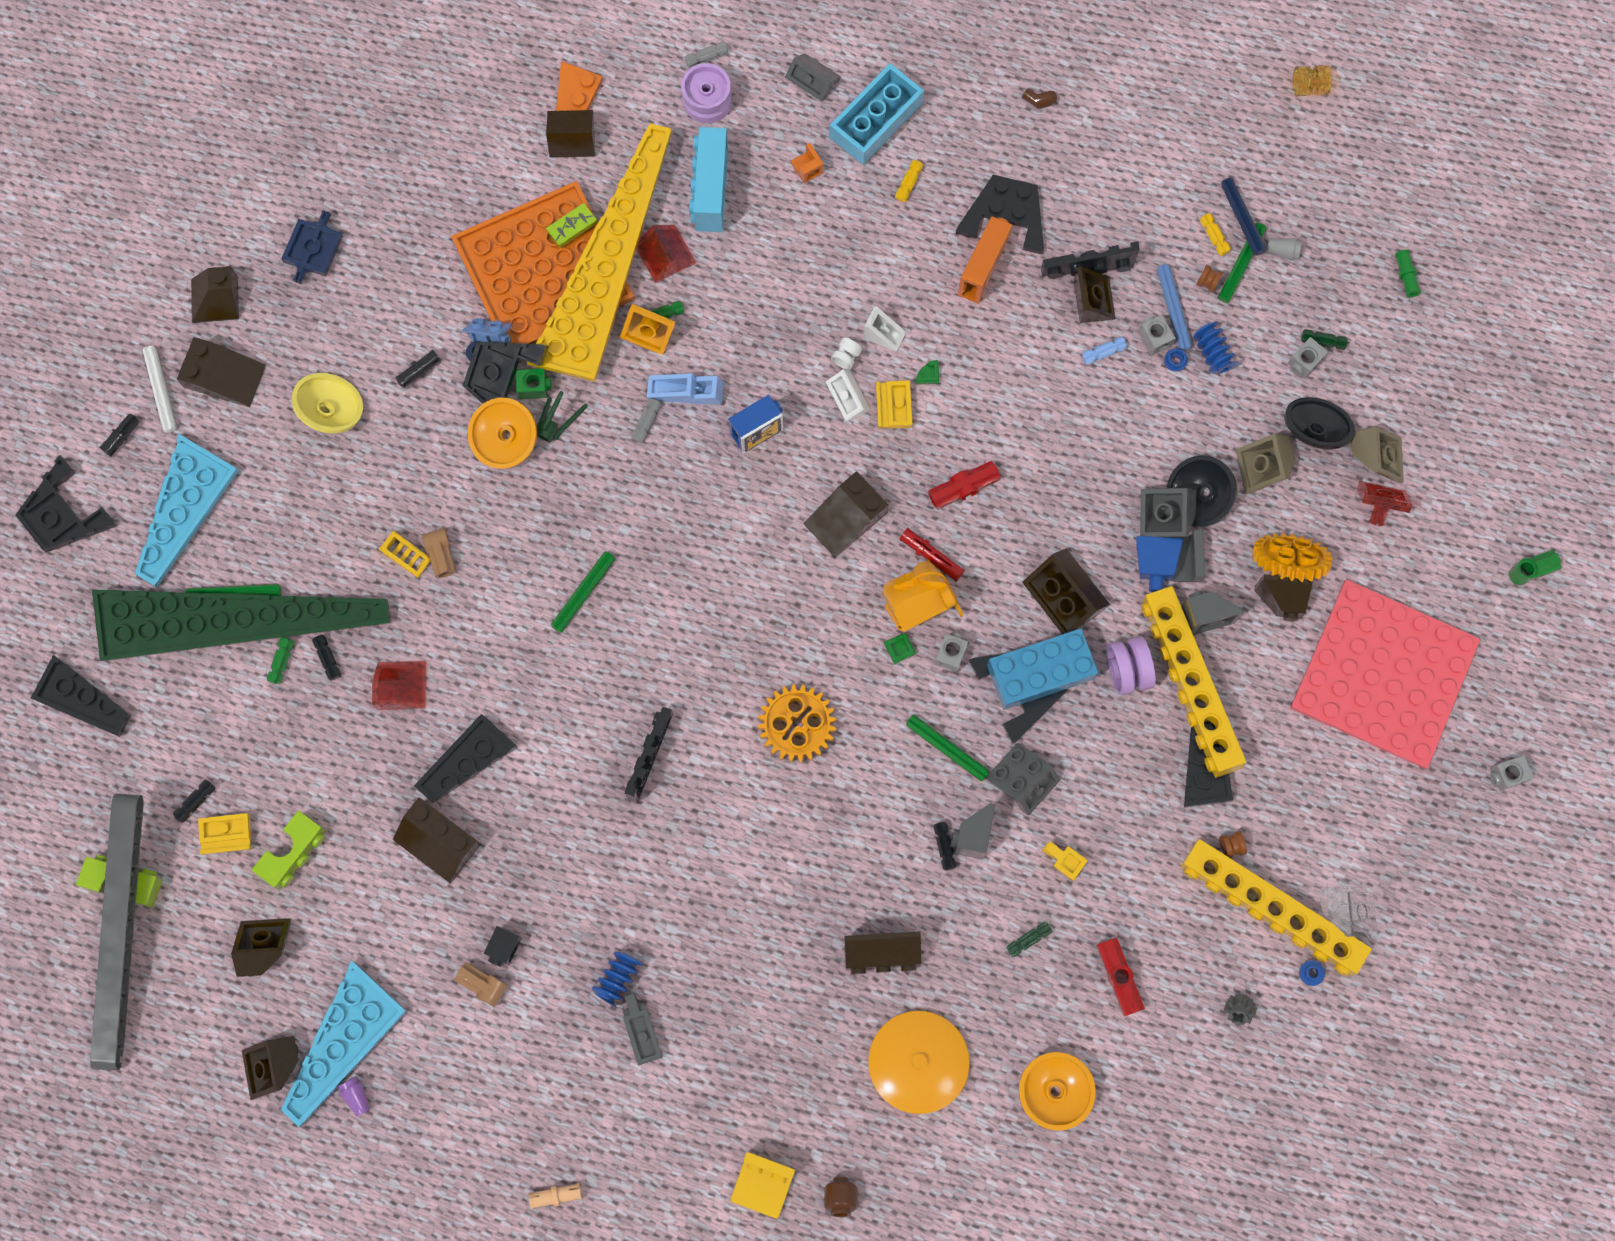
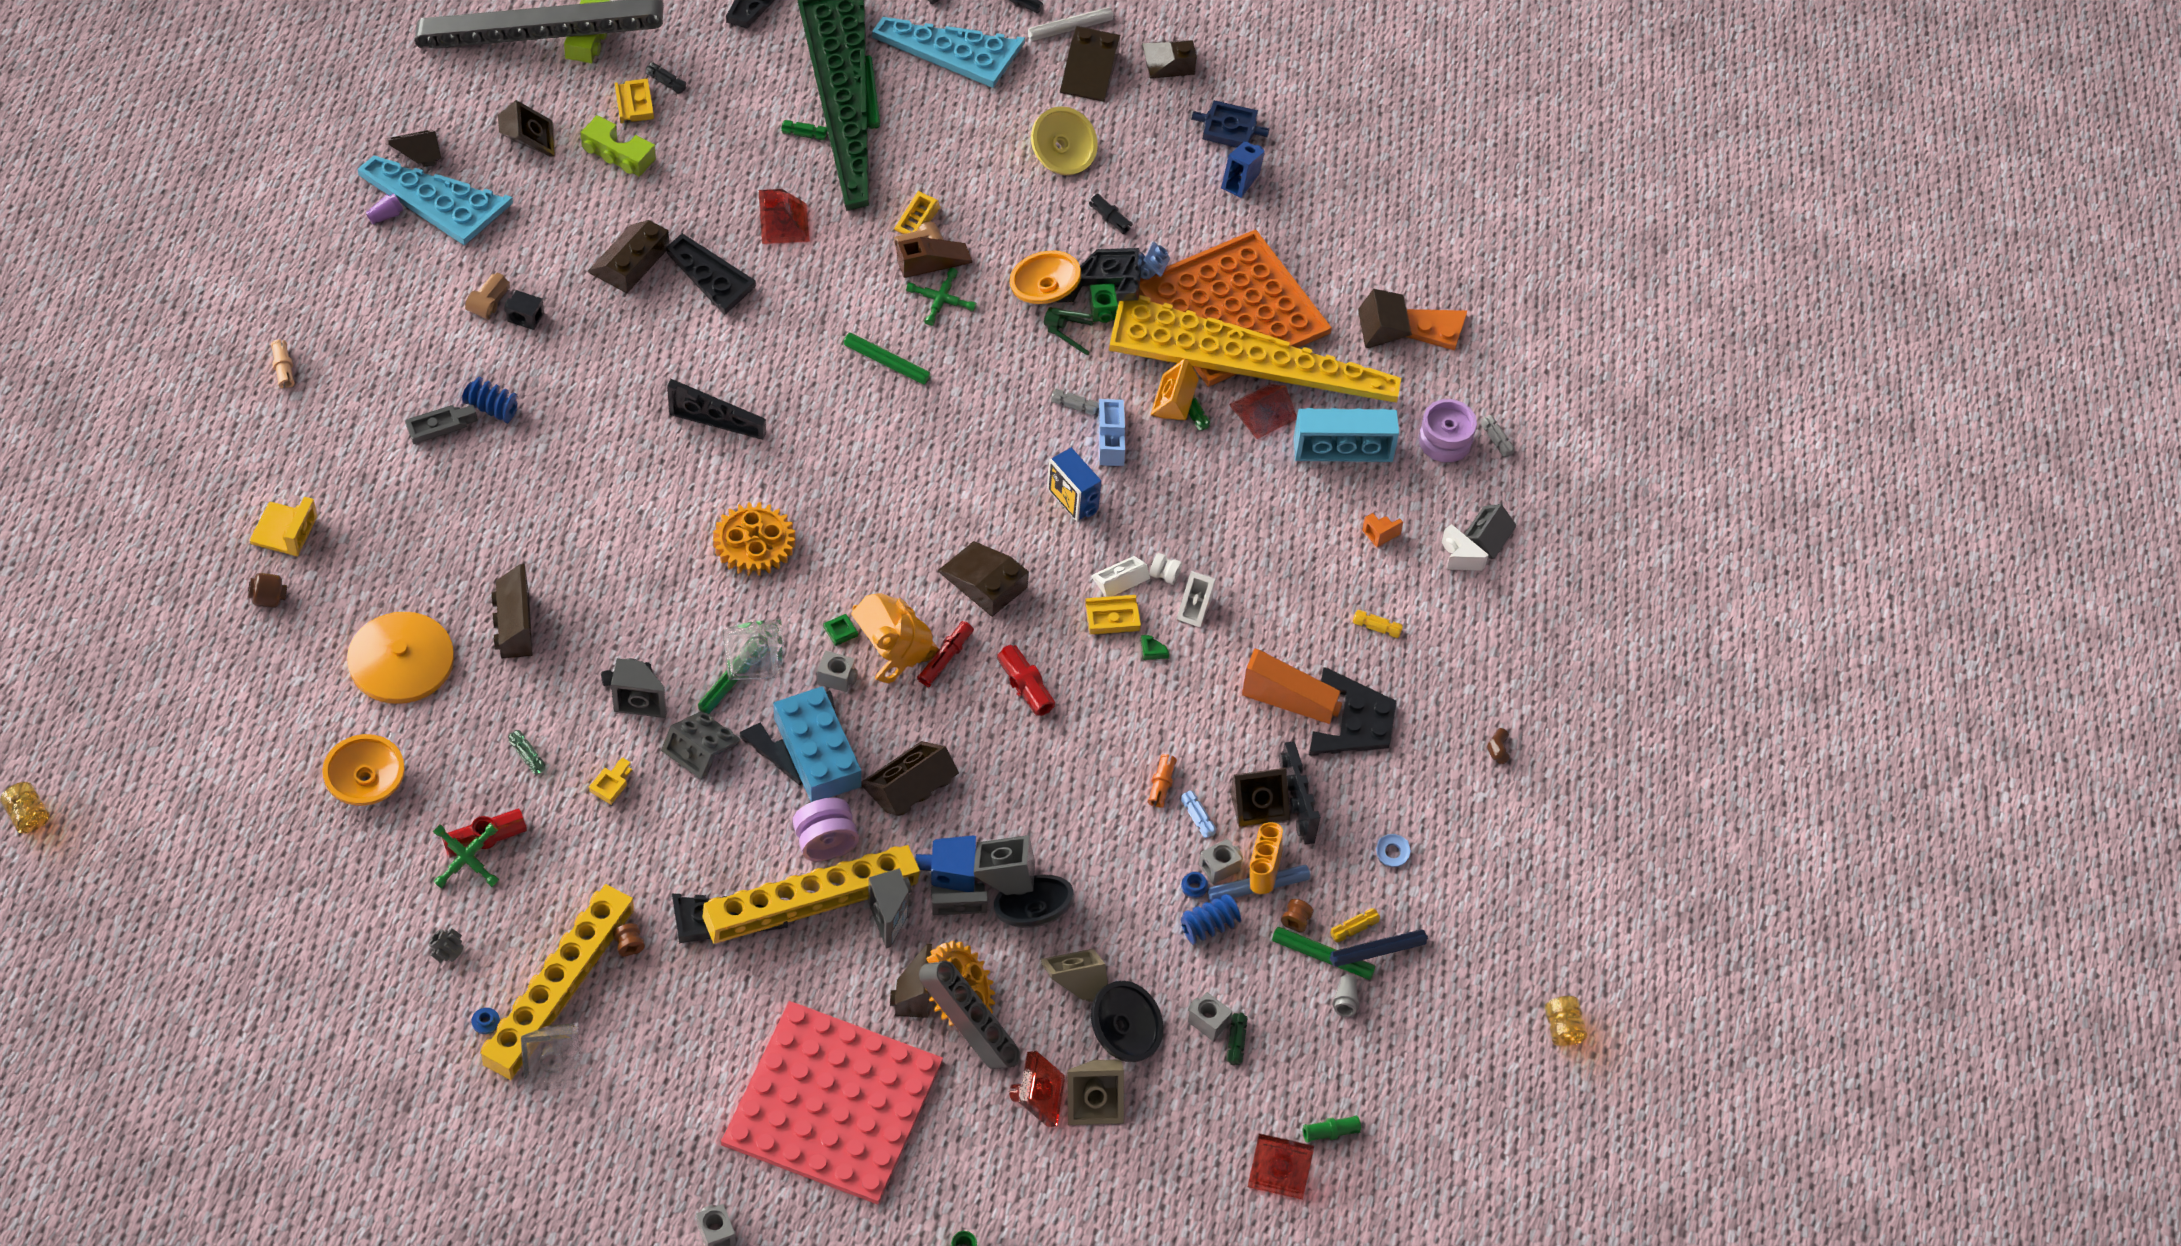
camera: 80 degrees right, 20 degrees down
black axle [312,635,341,681] -> none
lime tile [546,203,598,248] -> none
medium azure brick [829,63,924,165] -> none
none -> green piece [433,823,499,888]
none -> clear slope [722,619,784,680]
none -> reddish brown slope [897,237,972,278]
none -> green piece [906,268,977,326]
none -> dark grey beam [919,961,1020,1069]
none -> orange pin [1148,754,1177,808]
none -> blue torso [1221,142,1265,198]
none -> clear red tile [1247,1133,1314,1200]
none -> light orange beam [1250,822,1283,894]
none -> light blue piece [1376,834,1411,867]
none -> white slope [1441,524,1488,571]

